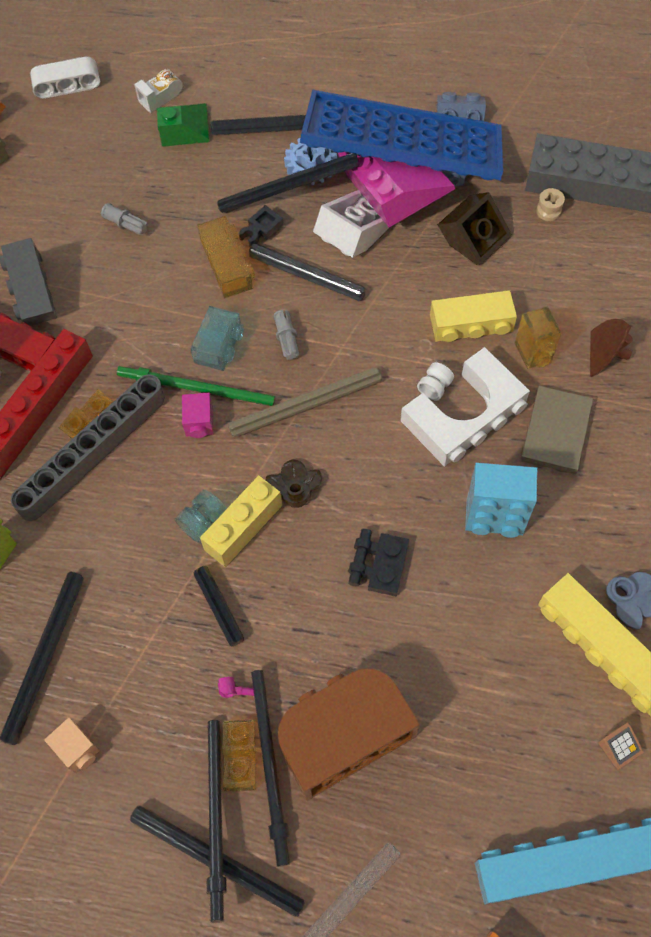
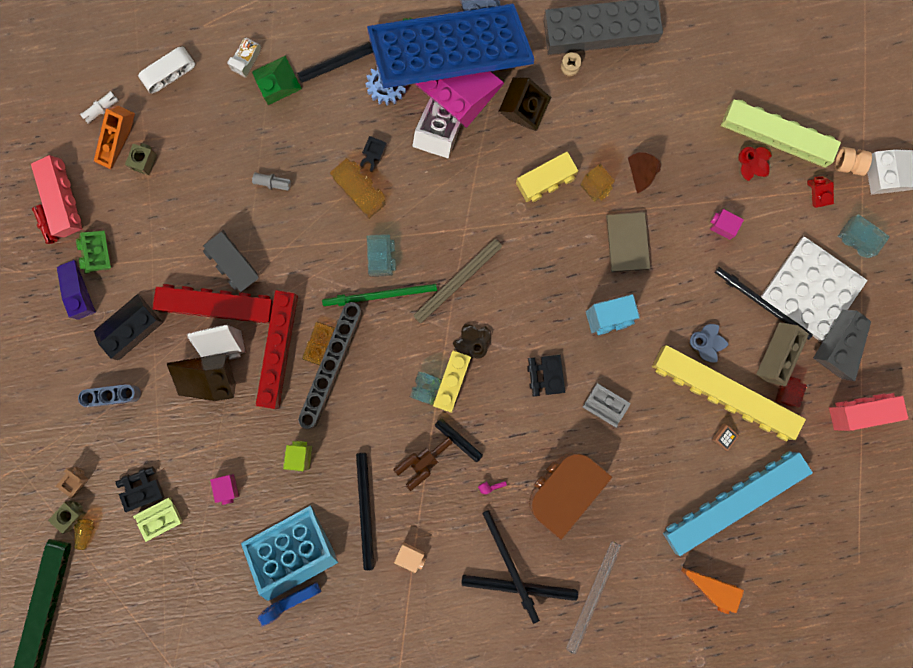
camera: 25 degrees left, 20 degrees up
dark pink brick [182,393,213,438] -> none
black axle [217,153,359,213] -> none
clear yellow slope [222,720,256,792] -> none
black axle [249,243,366,301] -> none
black bar [251,670,290,867] -> none
light grey axle [273,310,299,360] -> none
white arch [401,347,530,467] -> none
white wheel [417,362,454,401] -> none
none -> reddish brown plant [393,437,453,492]
none -> light grey plate [582,383,631,428]

